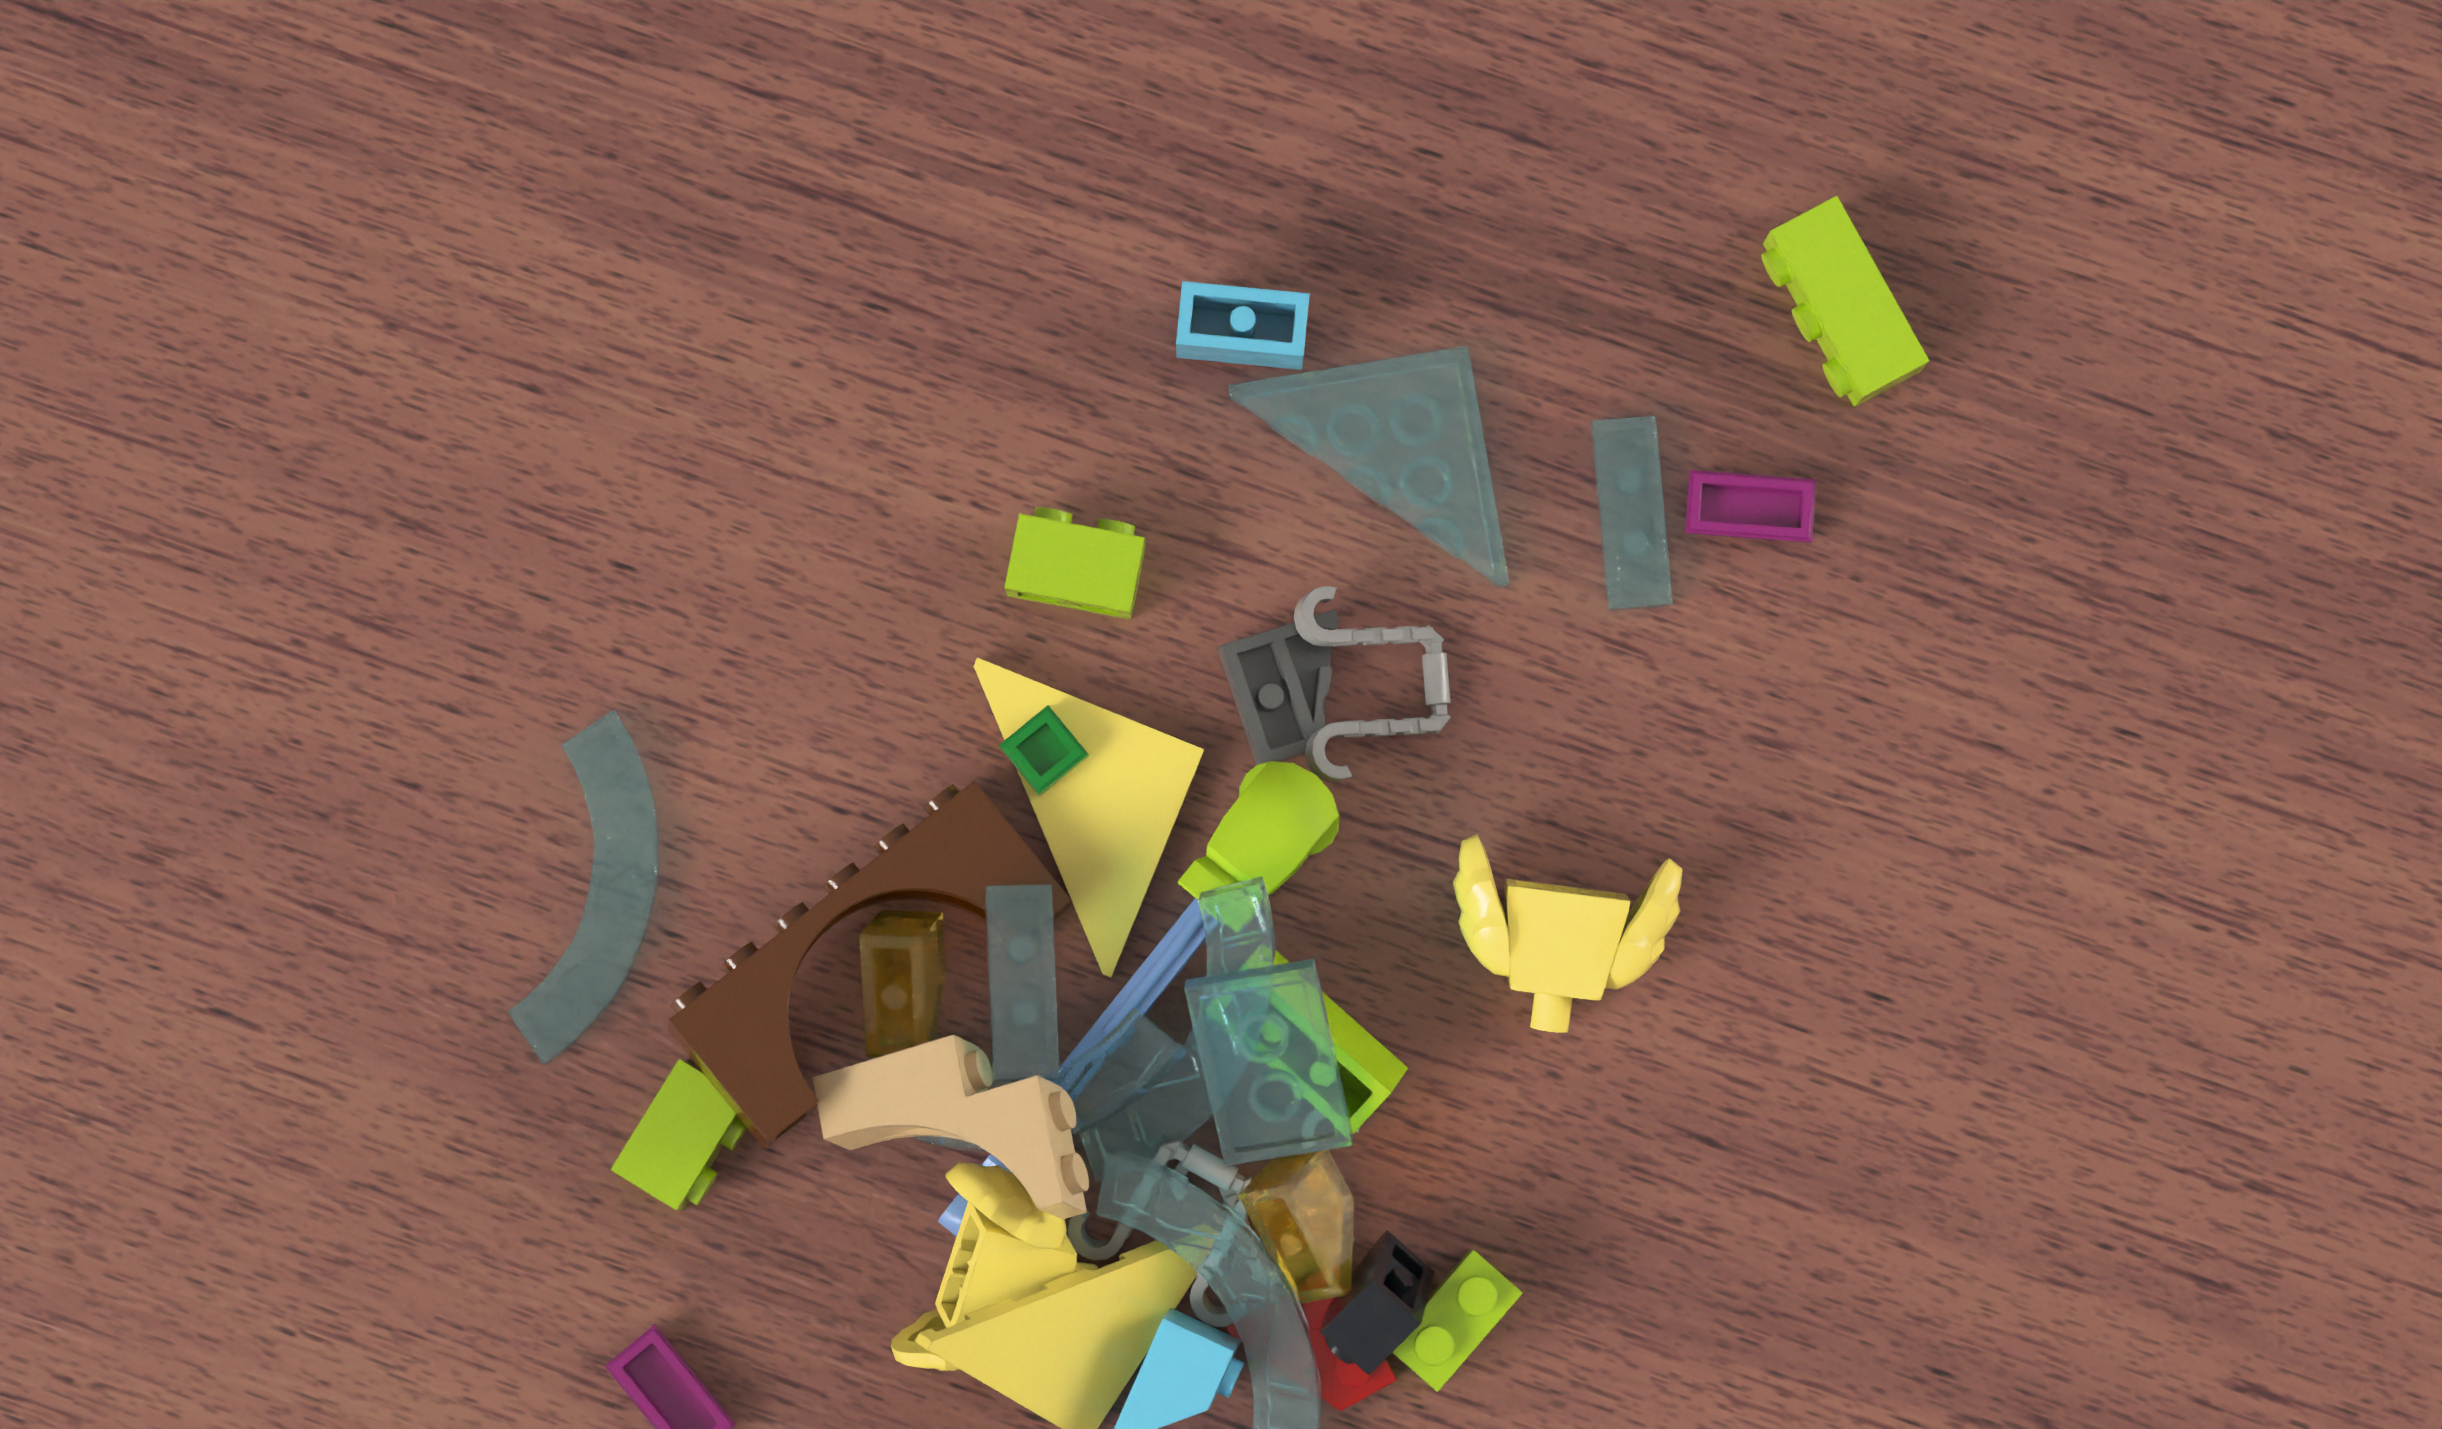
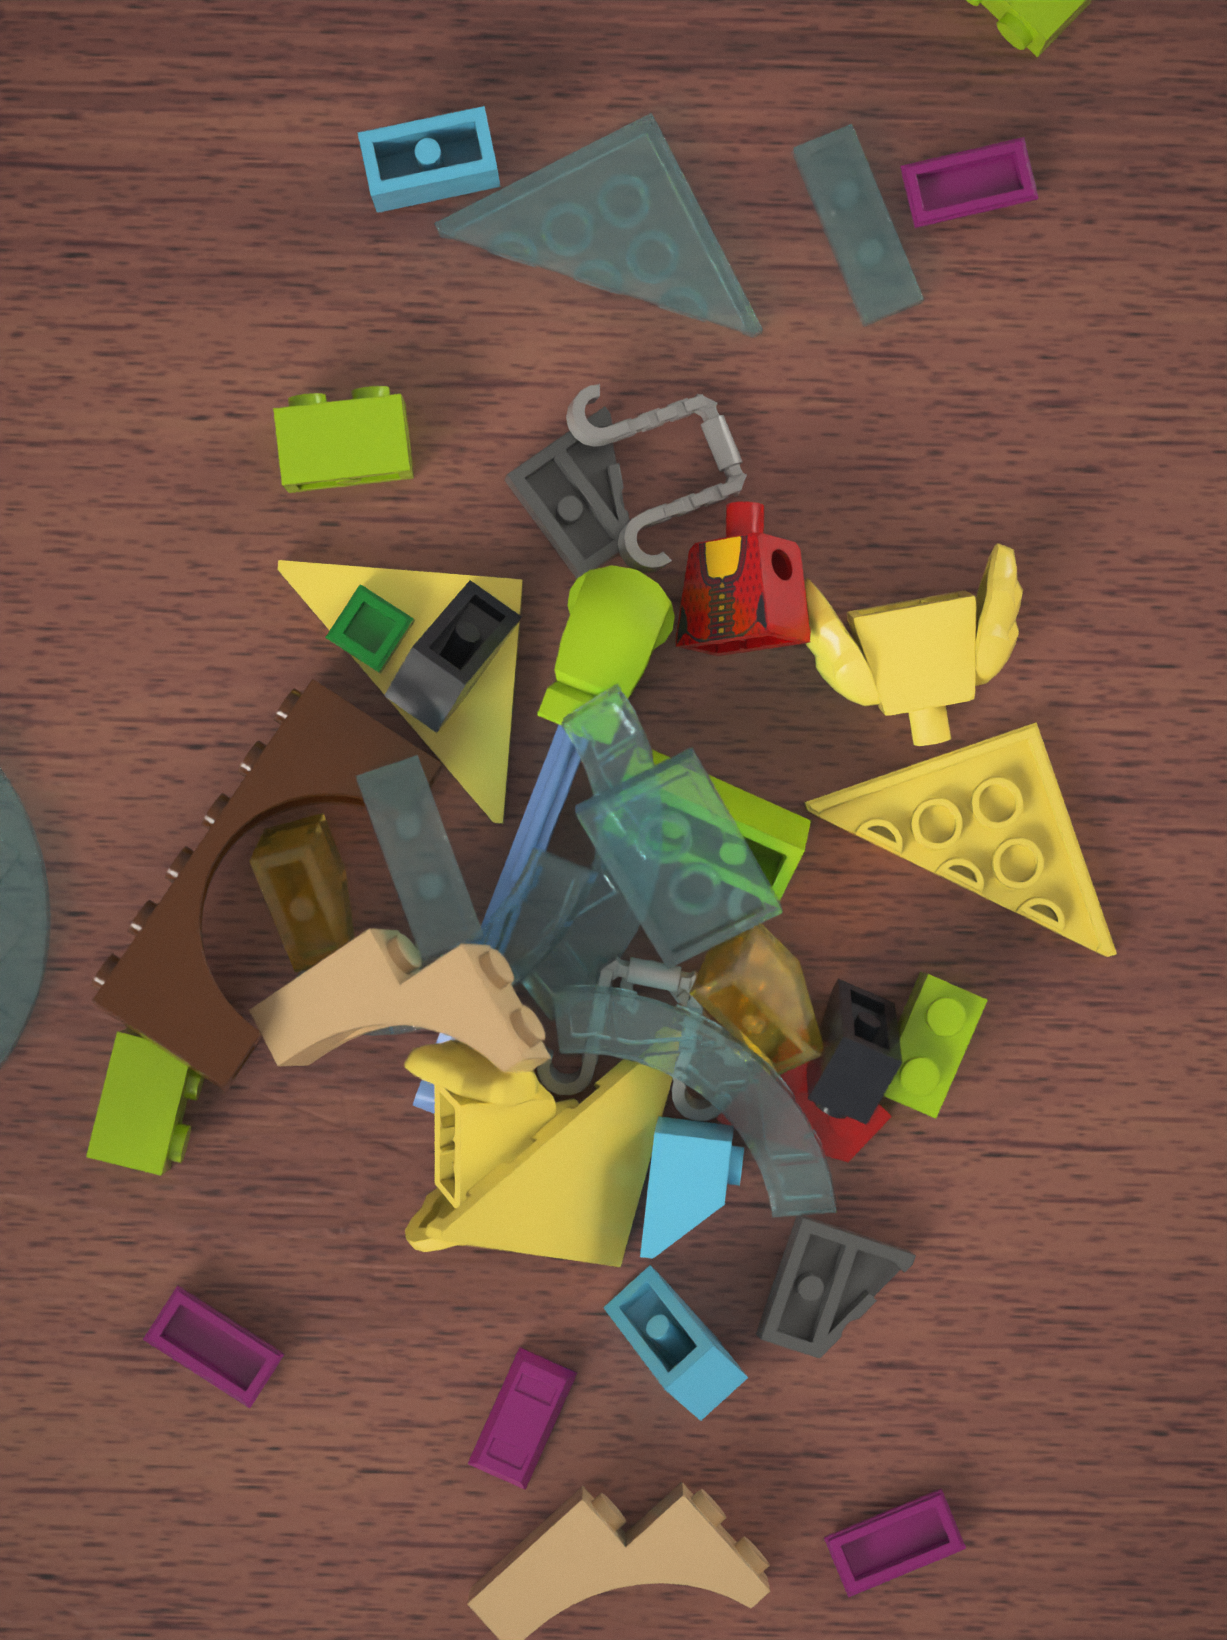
camera: 15 degrees left, 5 degrees up
none -> black slope [384,580,522,733]
none -> red torso [676,501,810,656]
none -> light yellow tile [804,722,1117,957]

